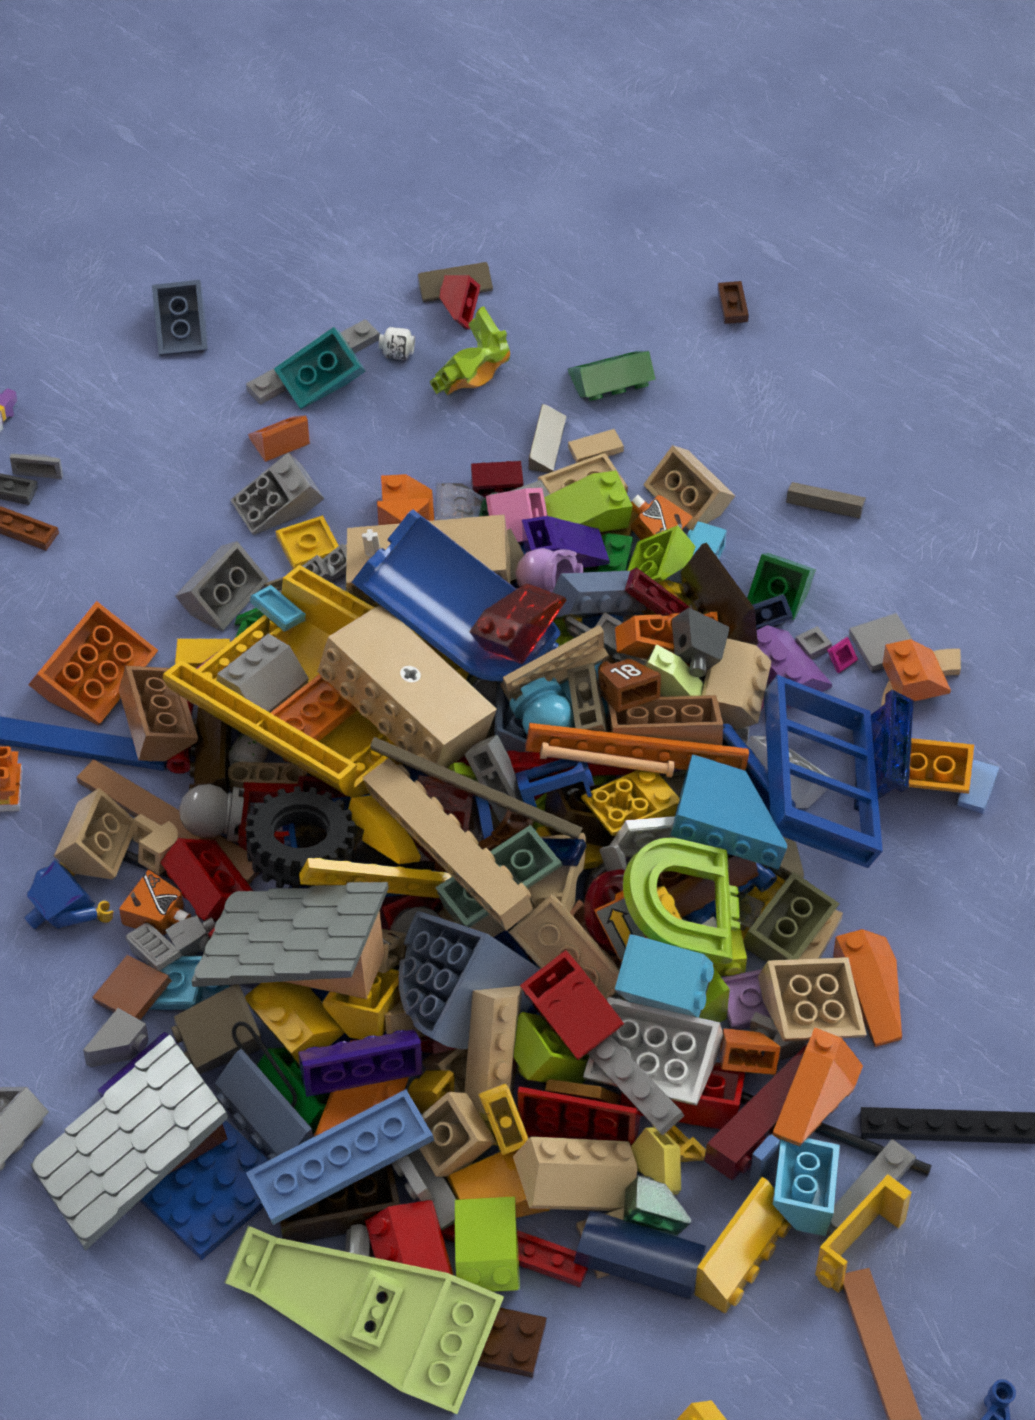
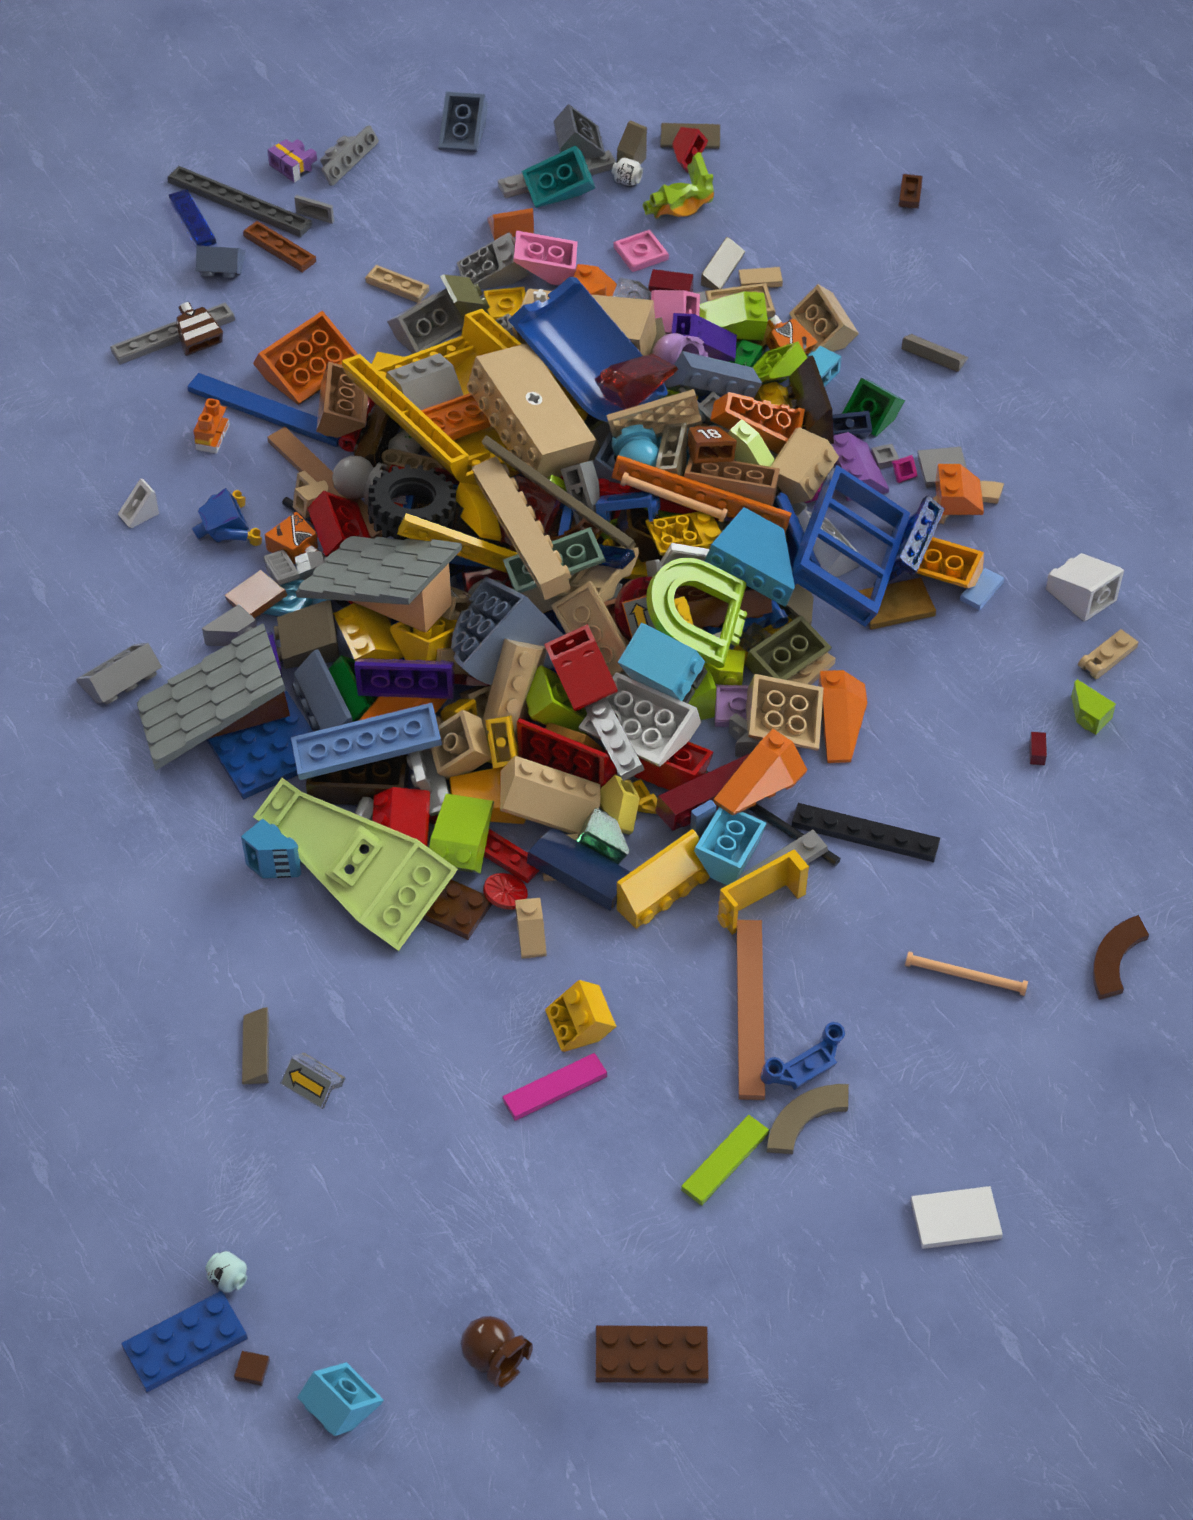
camera: 15 degrees right, 0 degrees up
tan slope [54,788,134,879] -> none
black piece [232,1022,297,1108] -> none
medium azure tile [250,585,305,632] -> none
green slope [567,351,656,401] -> none
dark red tile [624,567,694,616] -> none
dark grey torso [672,608,729,677] -> none
orange torso [718,1028,781,1075] -> none
none -> dark azure slope [241,819,301,879]
none -> light grey bracket [320,125,379,185]
none -> tan tile [365,265,429,303]
none -> olive slope [440,274,490,320]
none -> red wheel [483,873,528,910]
none -> bright pink slope [513,231,577,286]
none -> tan slope [515,898,547,959]
none -> dark grey slope [553,104,605,159]
none -> bright pink tile [614,230,669,272]
none -> dark tan slope [617,120,647,165]
none -> pearl gold tile [857,577,936,630]

